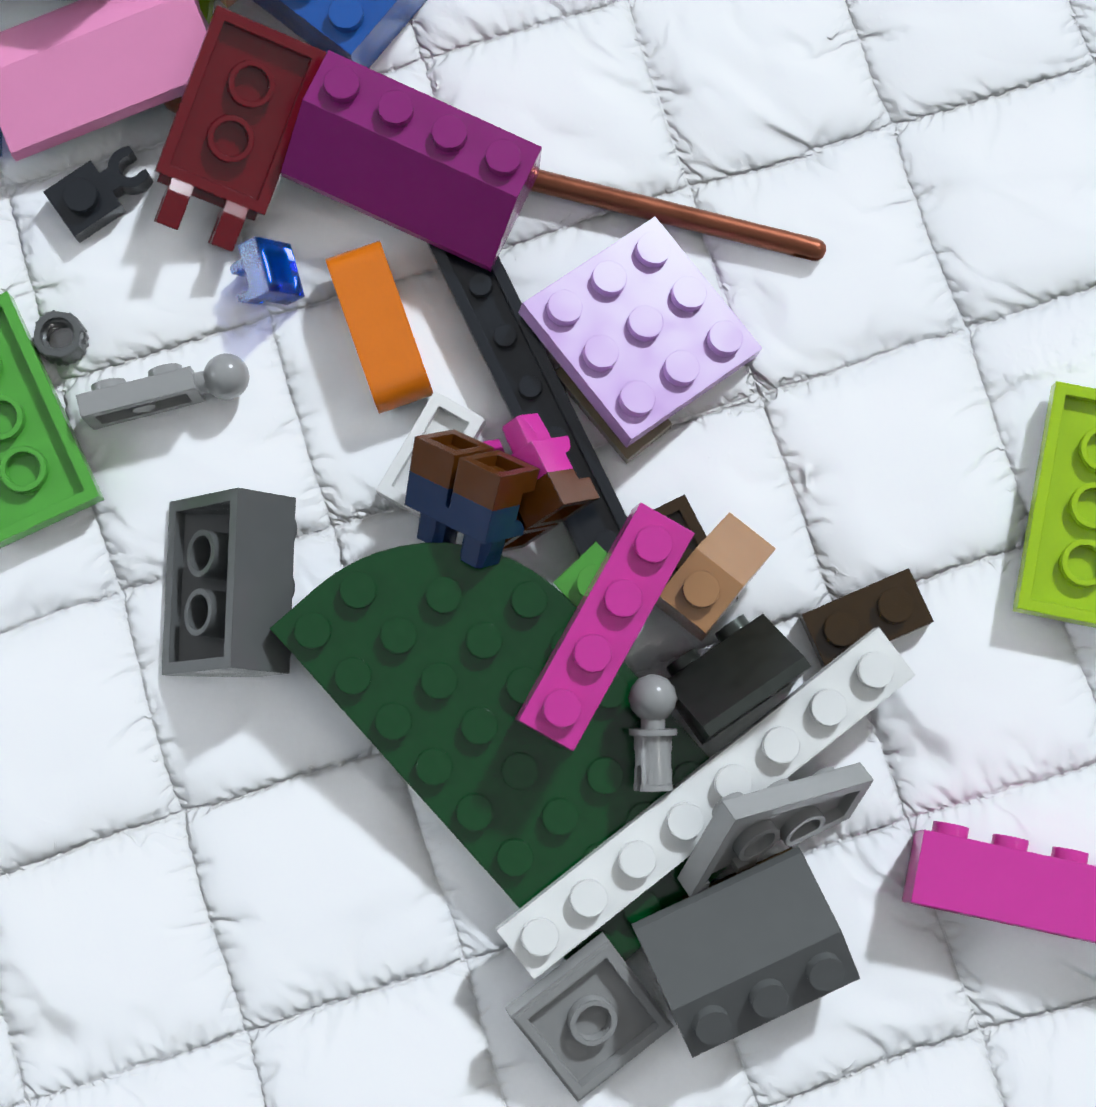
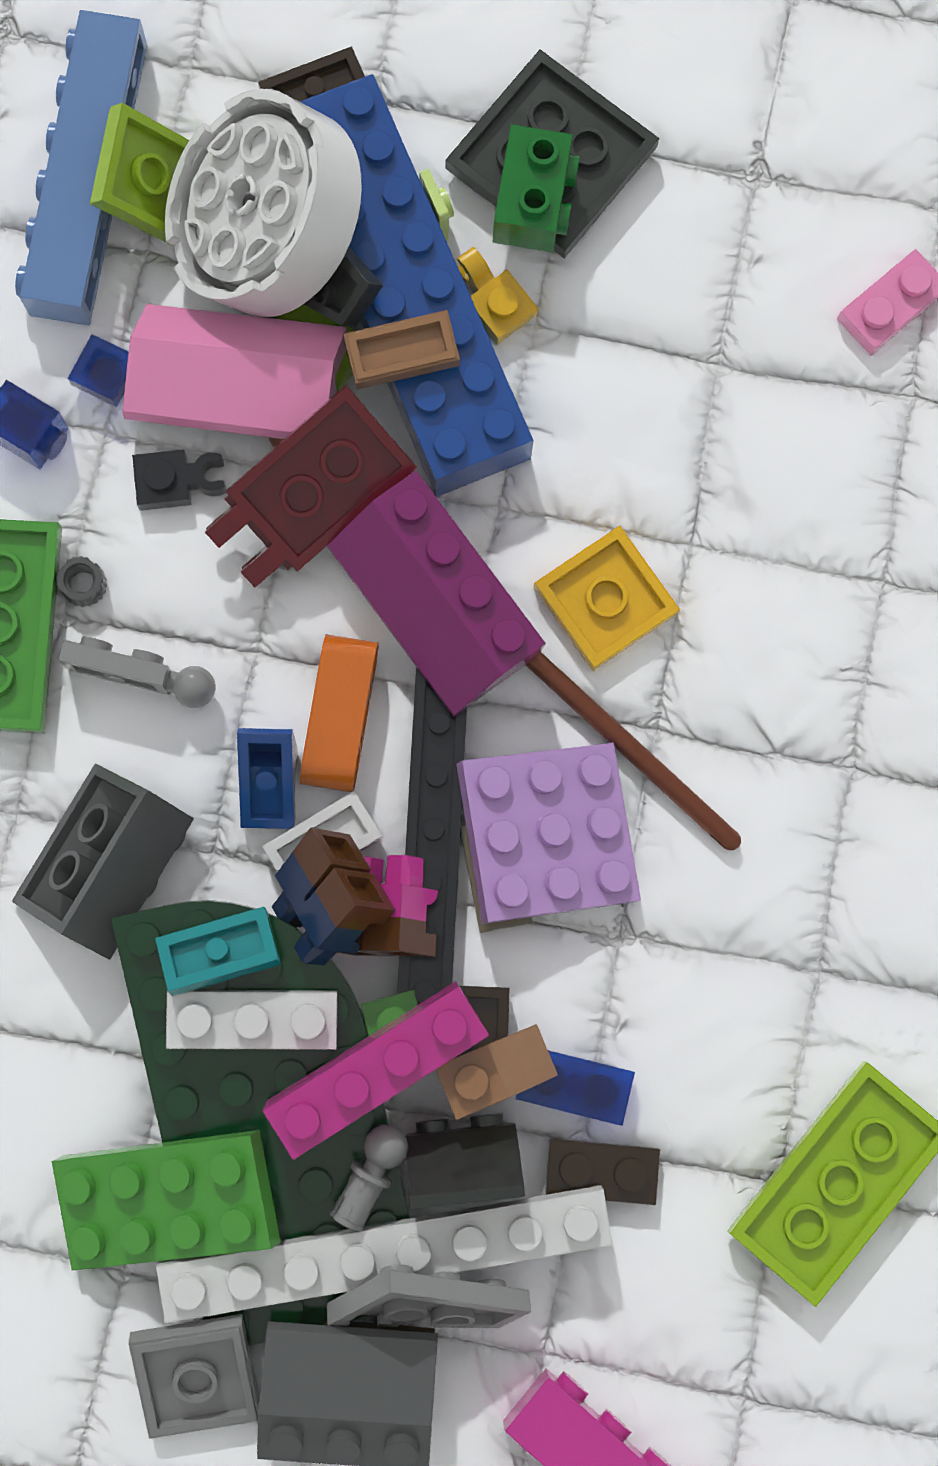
camera: 20 degrees right, 0 degrees up
clear blue tile [230,236,305,305] -> none
none -> bright green plate [51,1130,281,1271]
none -> teal plate [155,906,281,996]
none -> white plate [166,990,338,1049]
none -> blue slope [237,728,298,829]
none -> clear blue plate [515,1050,635,1126]
none -> yellow tile [533,525,680,671]

